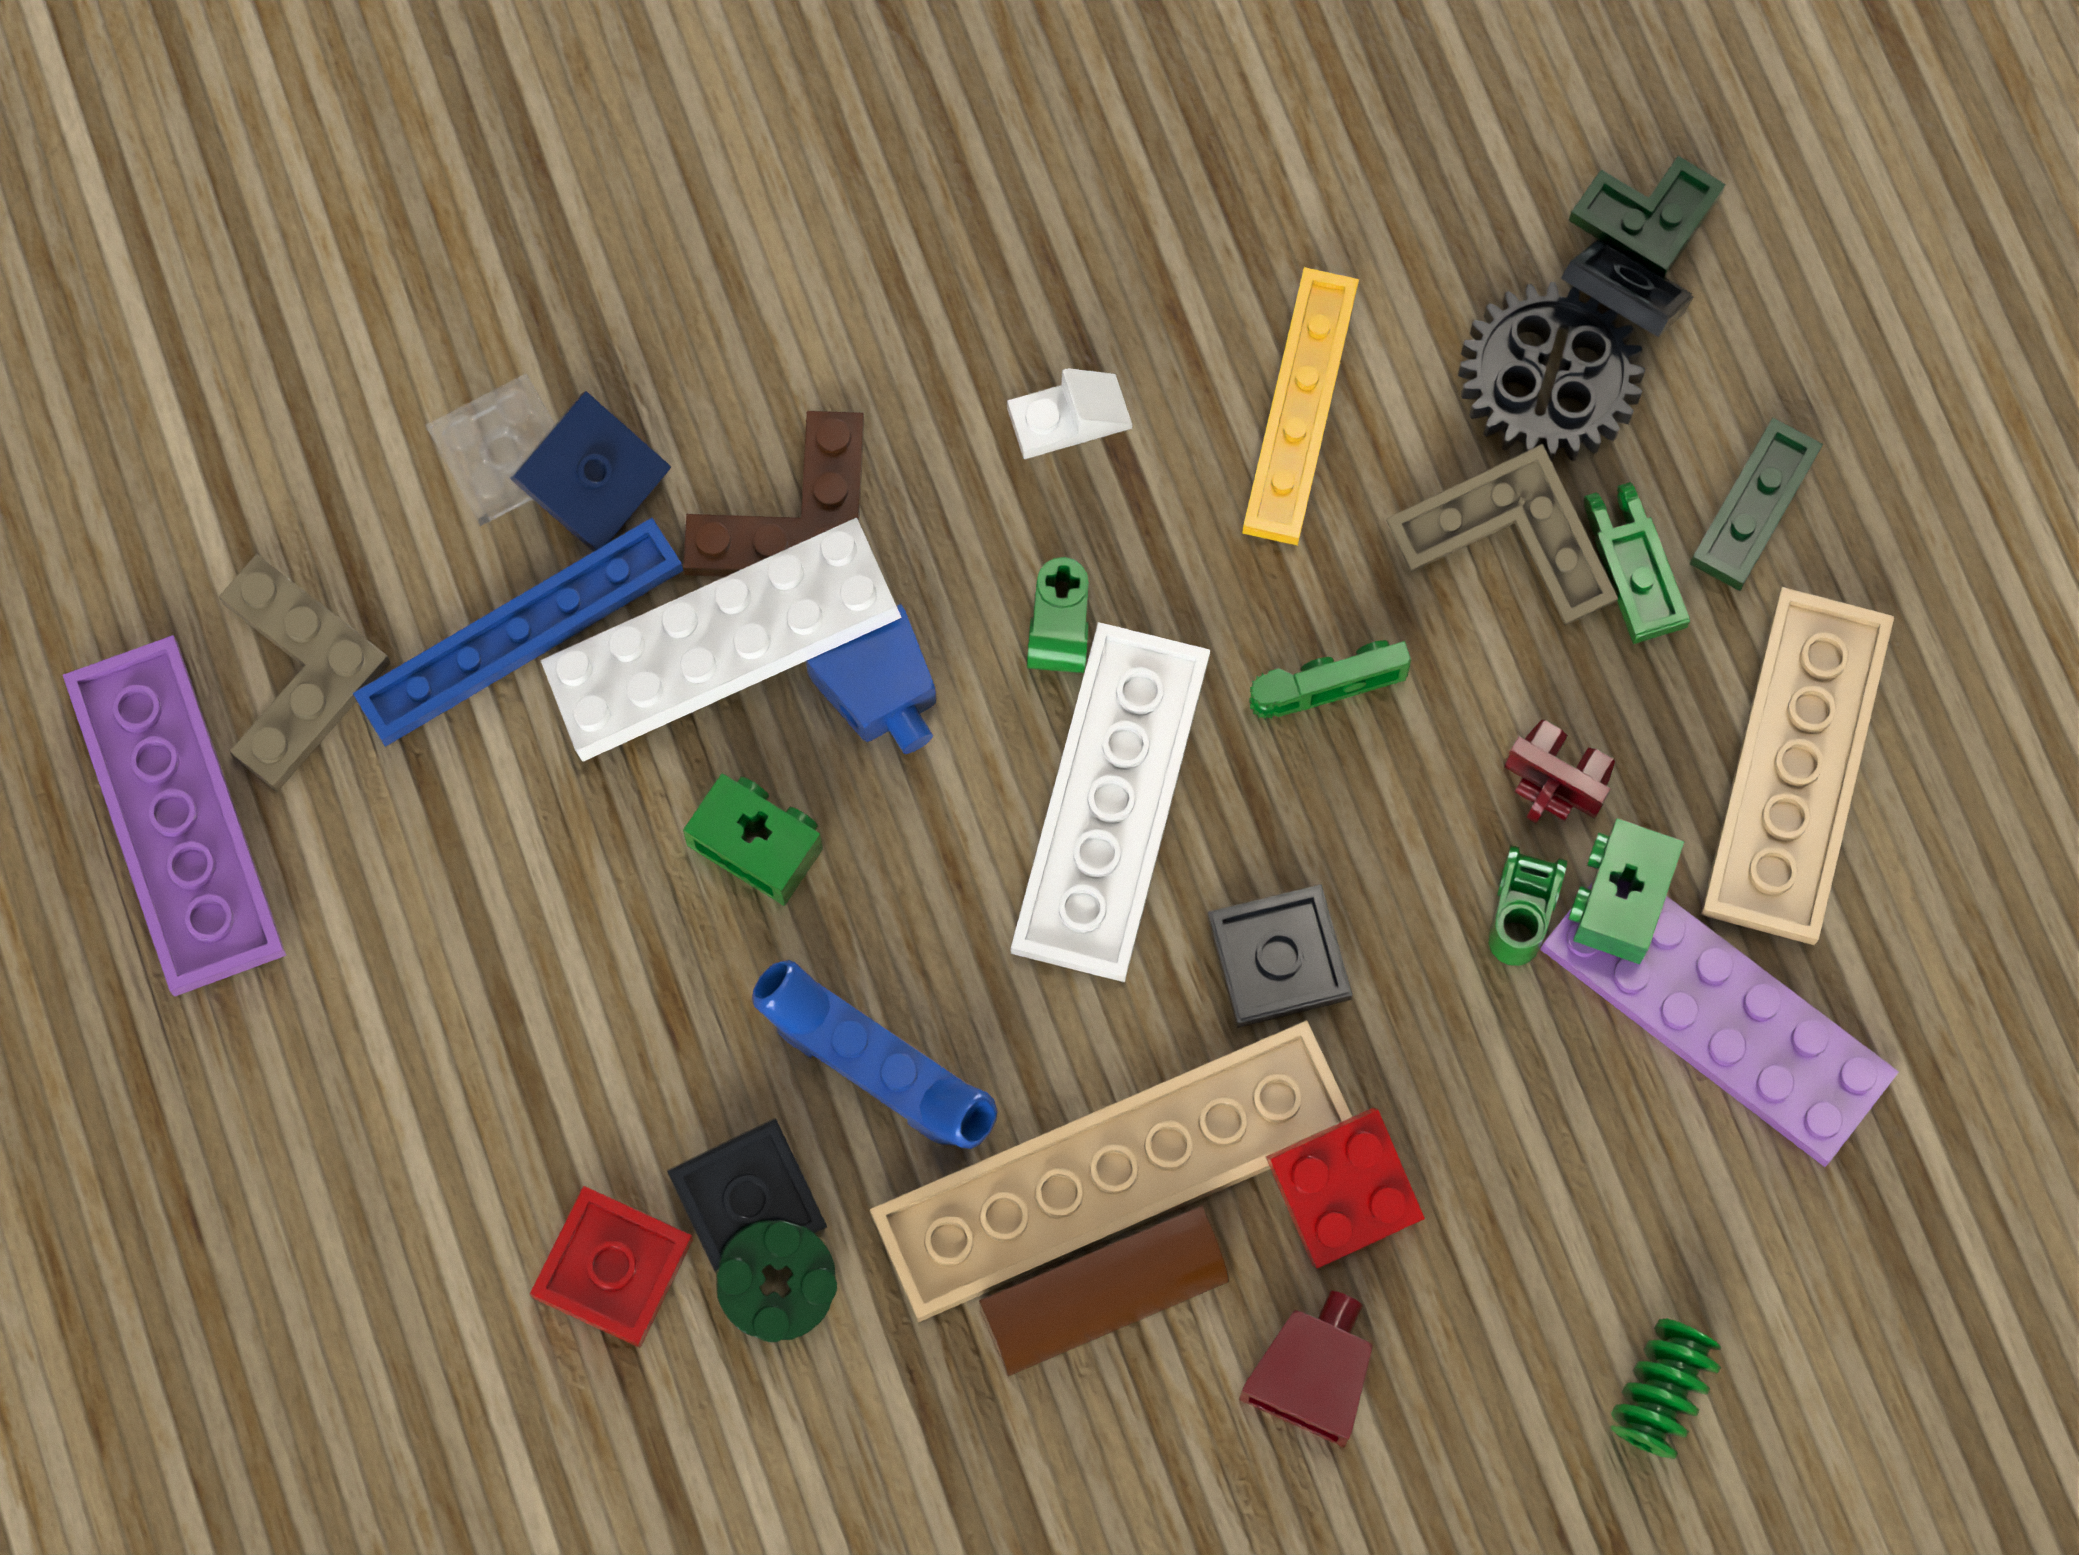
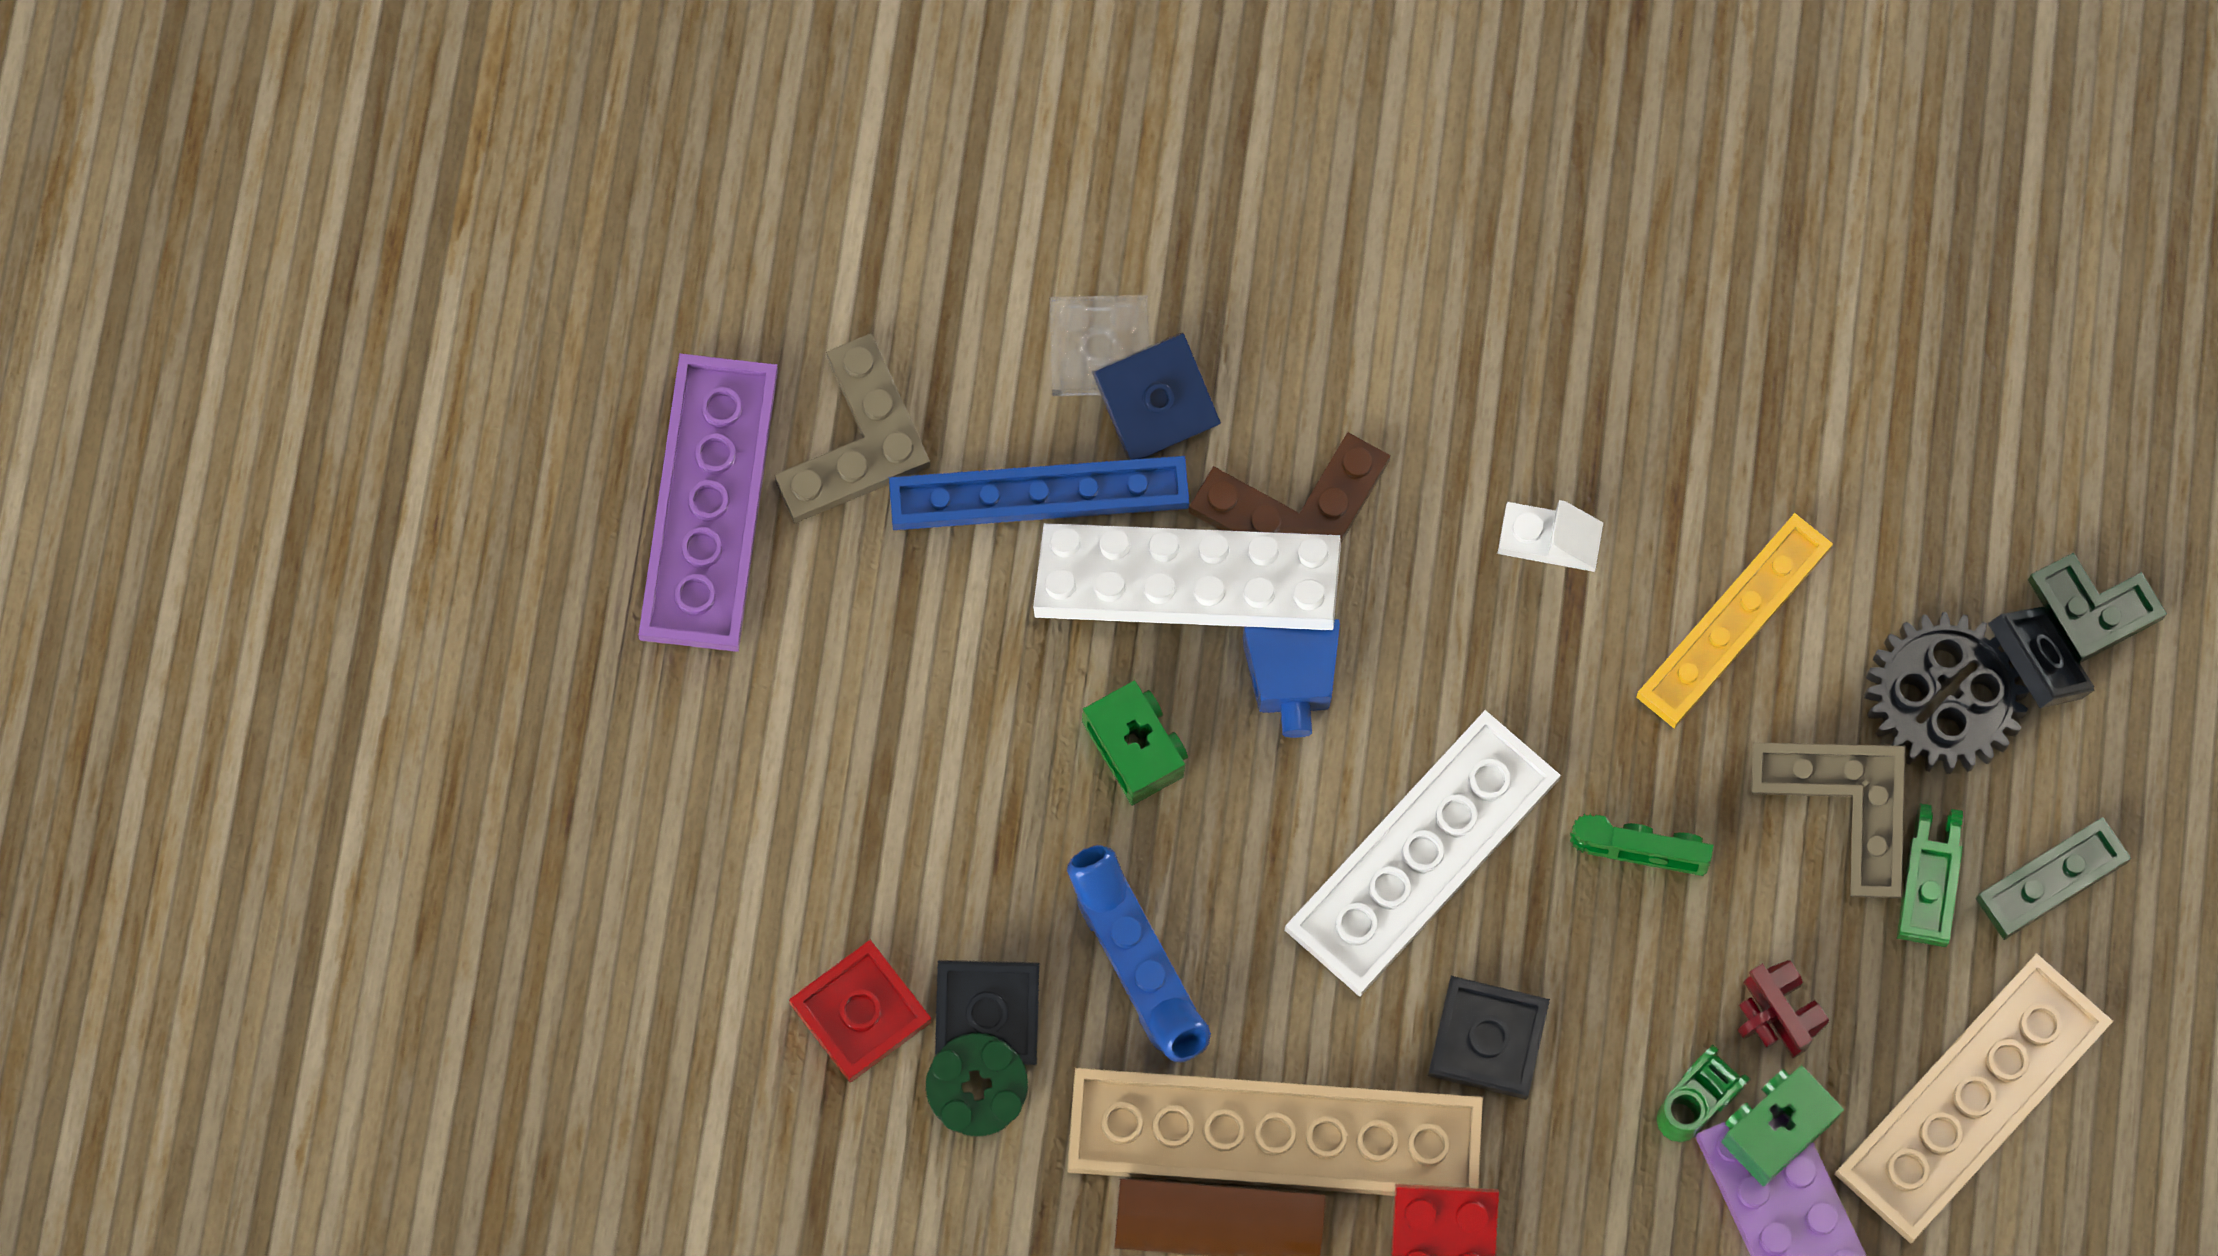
camera: 25 degrees right, 0 degrees up
piece [1027,557,1089,673] -> none

